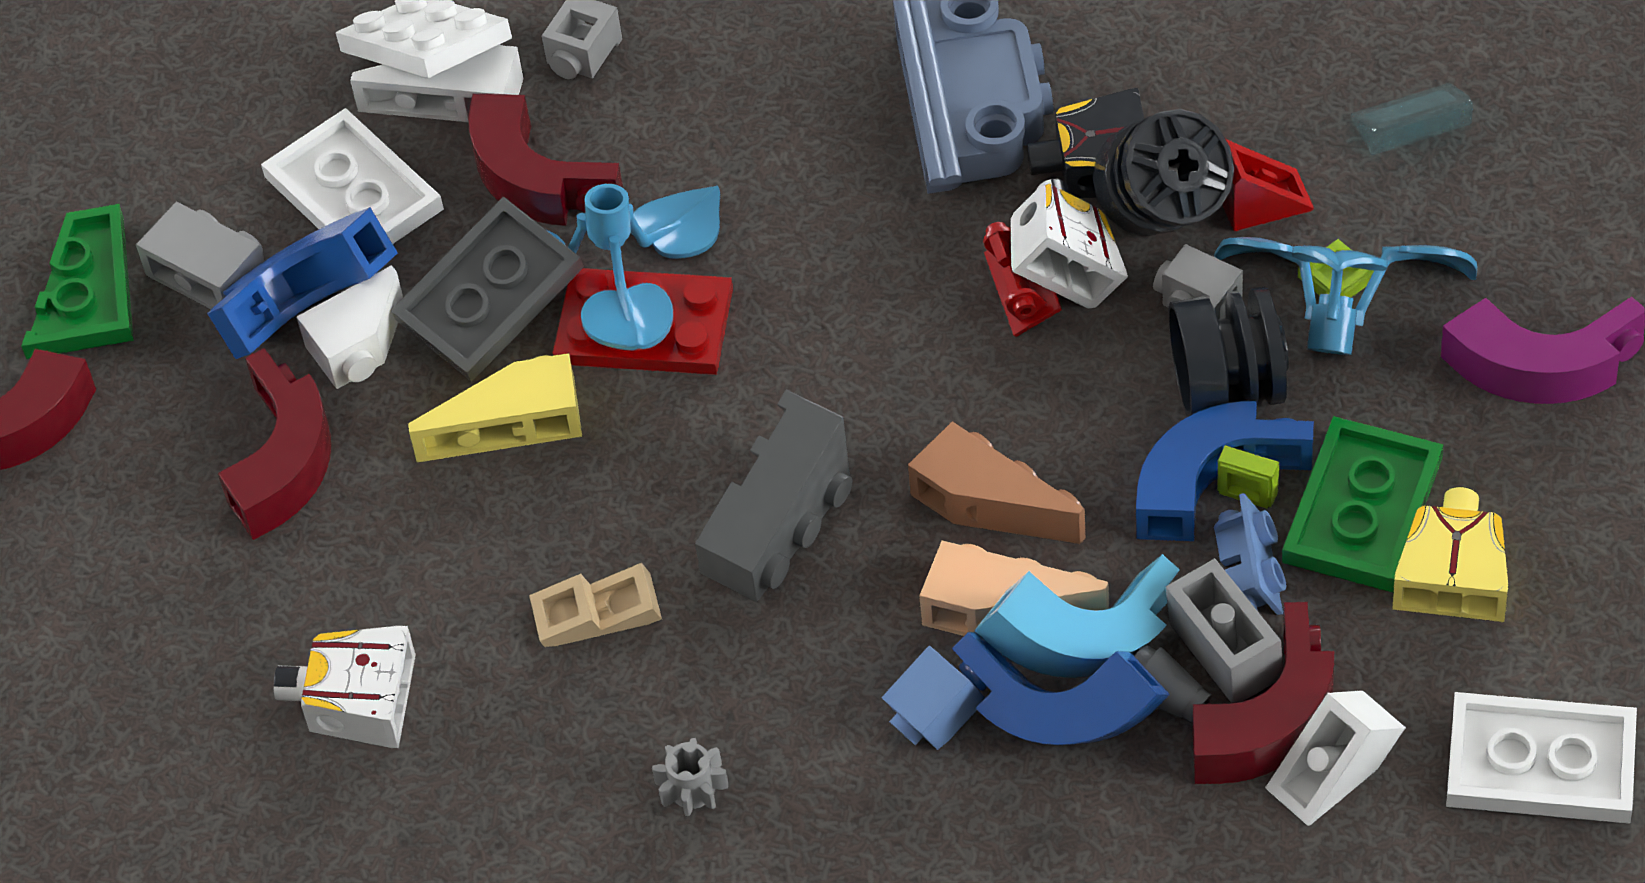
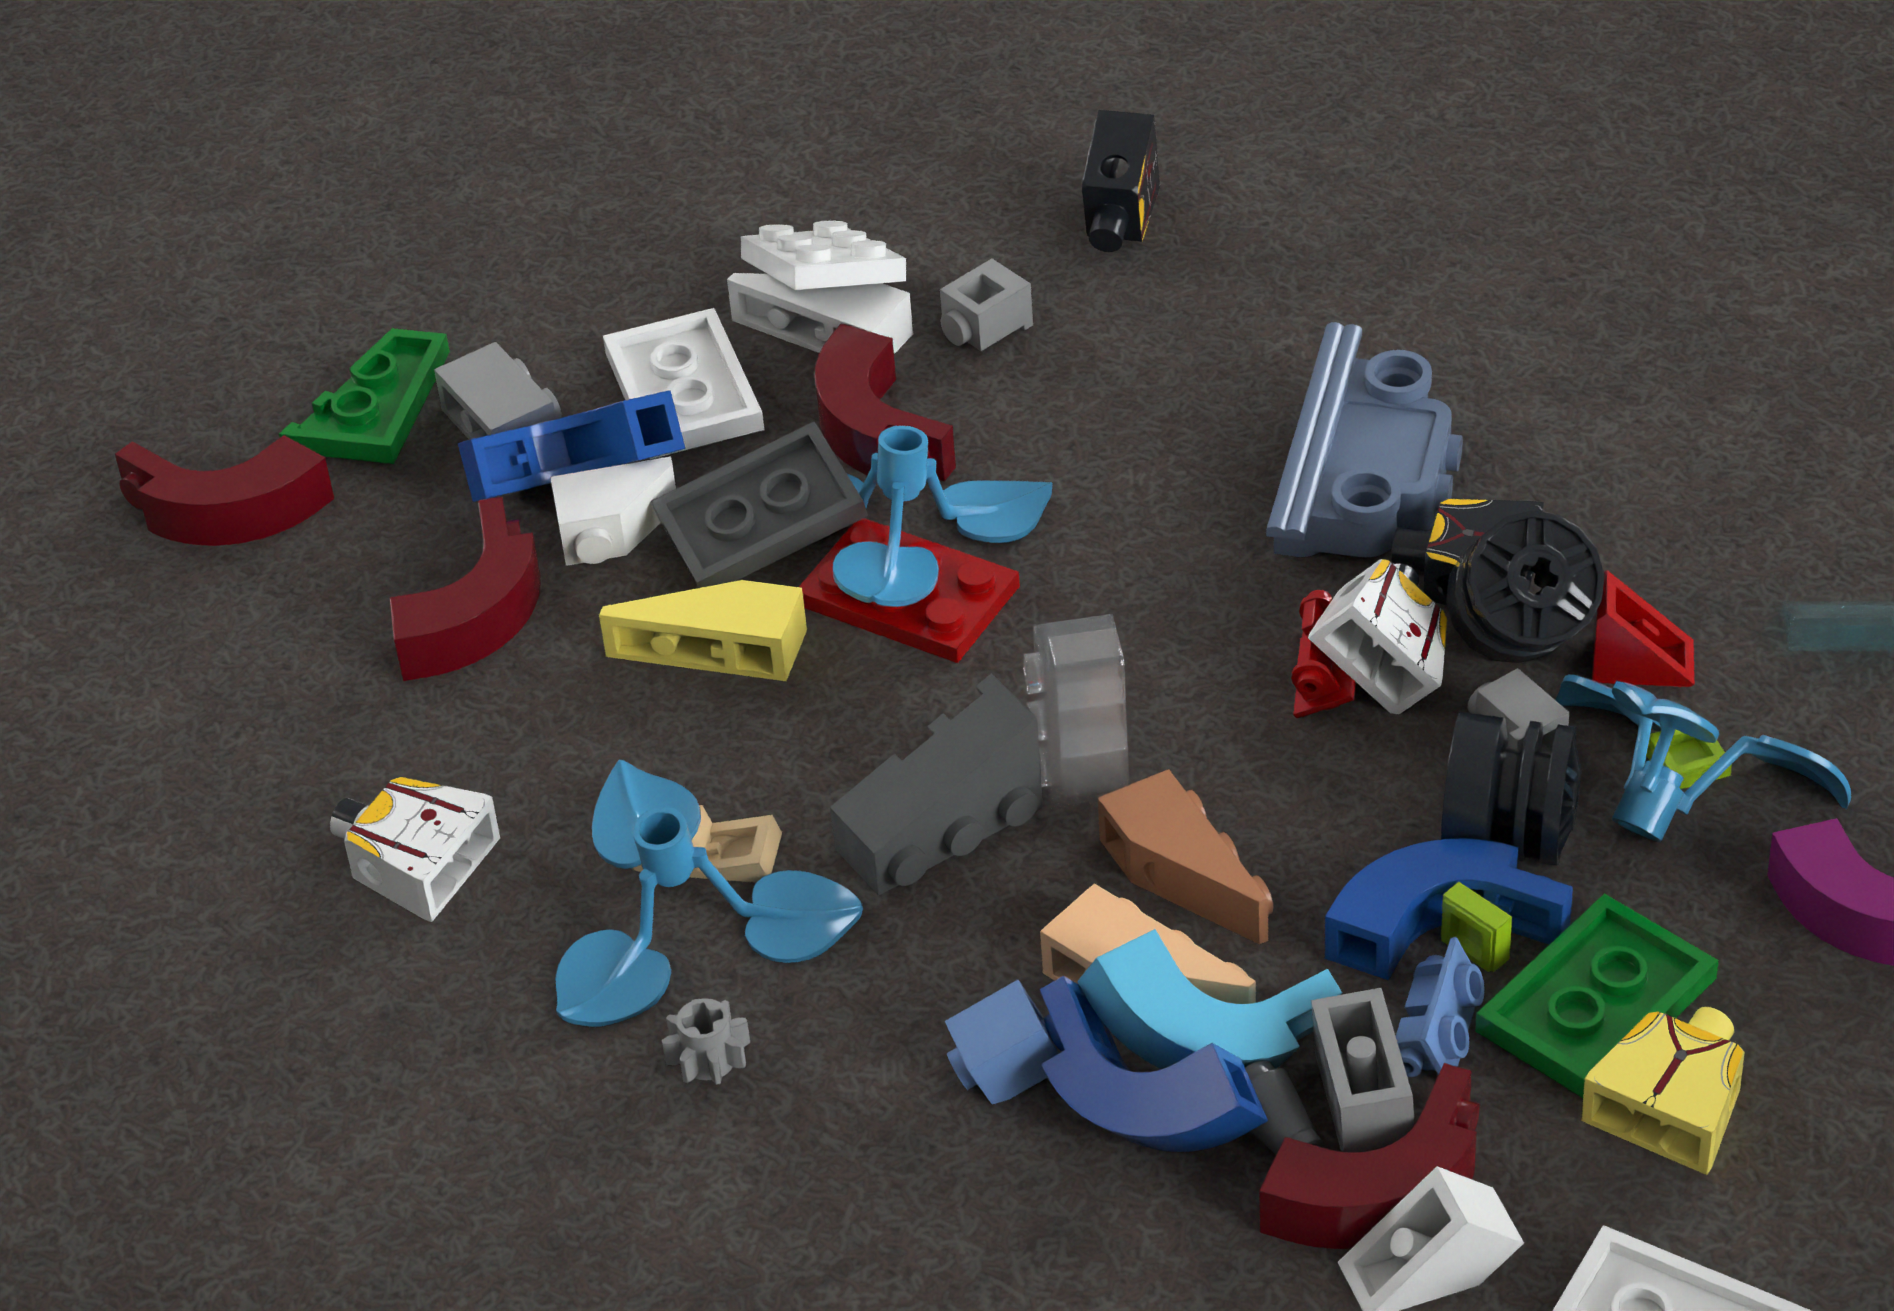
camera: 20 degrees right, 10 degrees down
none -> dark azure plant [555,760,863,1027]
none -> clear brick [1023,614,1129,809]

